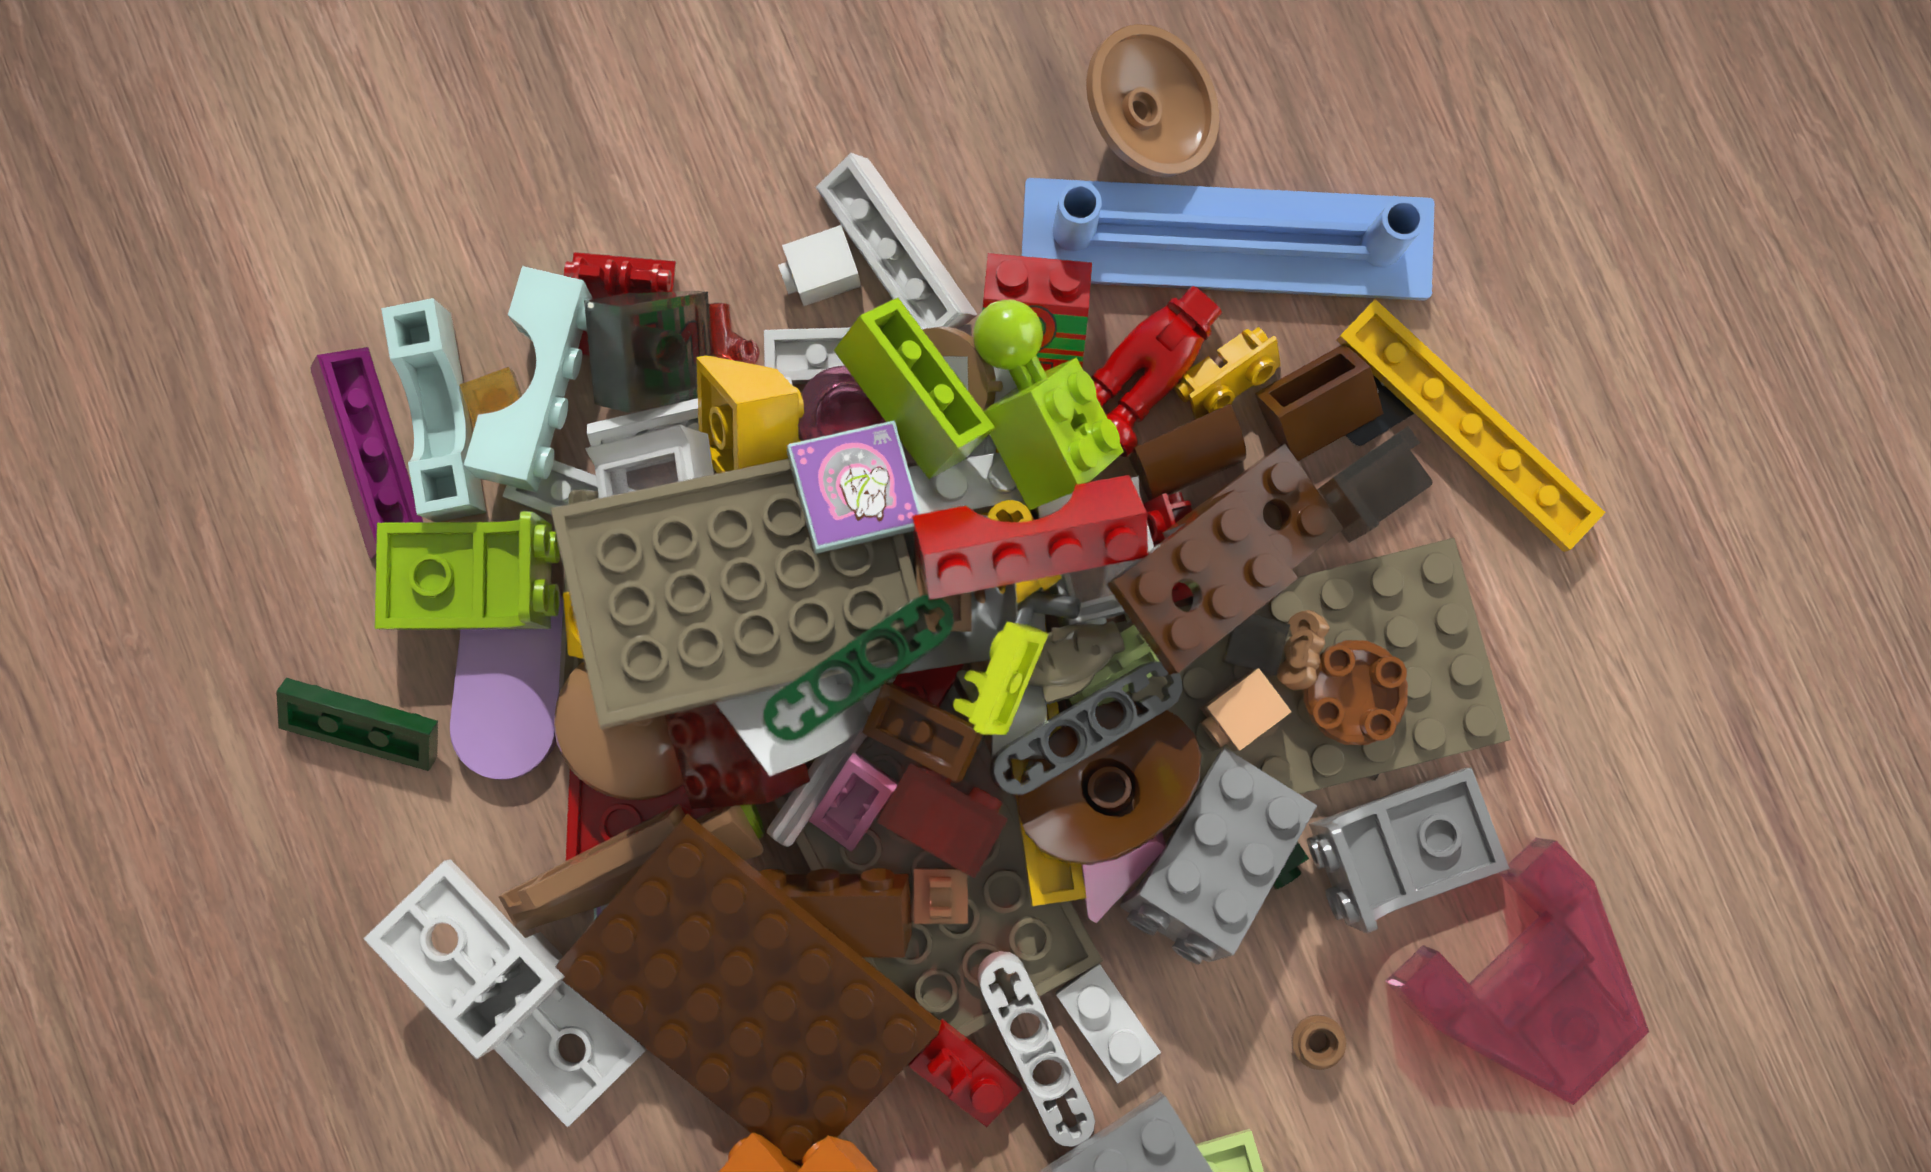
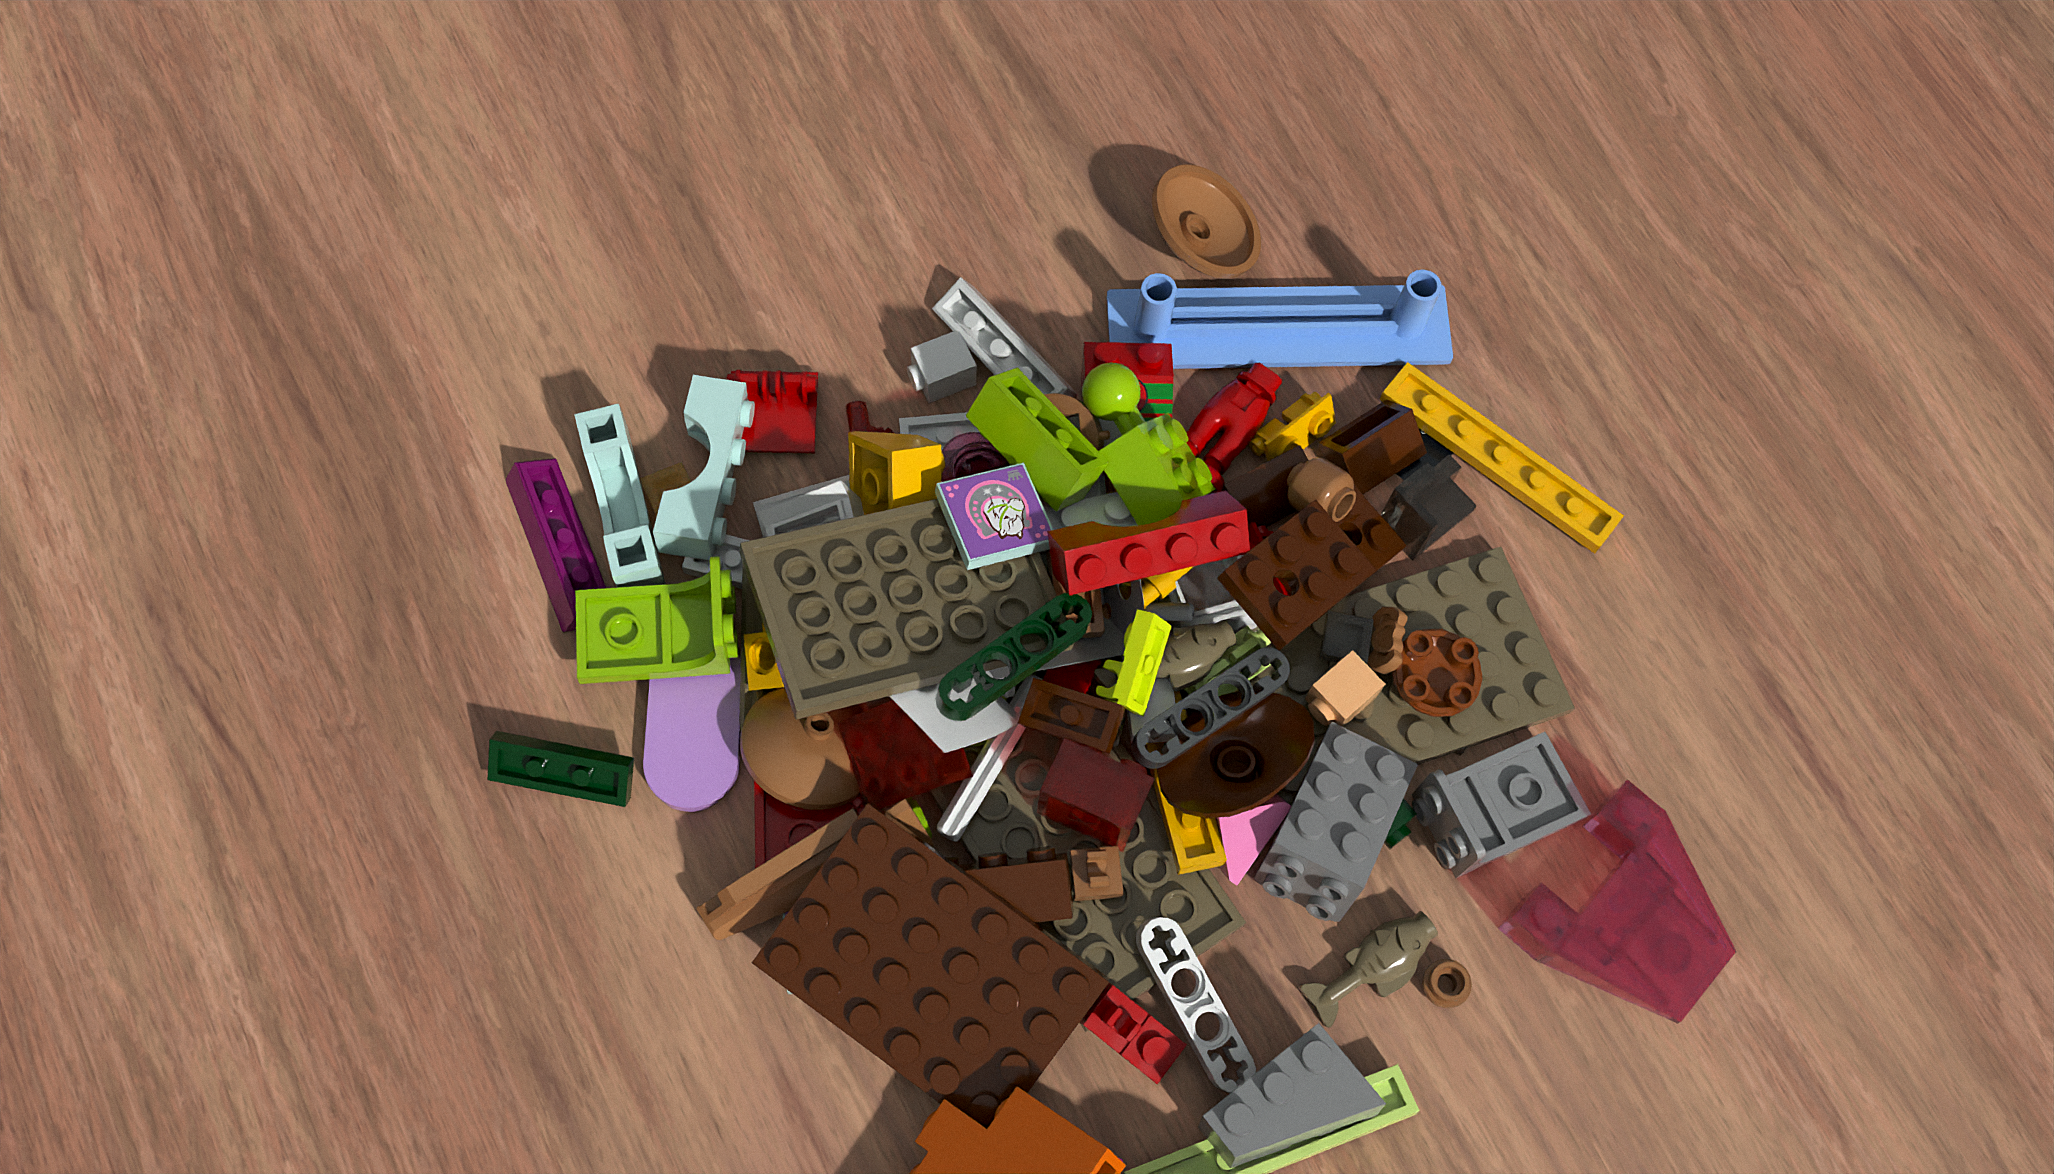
camera: 10 degrees left, 15 degrees down
white bracket [364,859,647,1128] -> none
clear smoke slope [584,291,713,413] -> none
bright pink slope [809,753,900,852] -> none
white plate [1055,964,1161,1084] -> none
none -> medium nougat head [1287,457,1356,522]
none -> dark tan animal [1299,911,1438,1028]

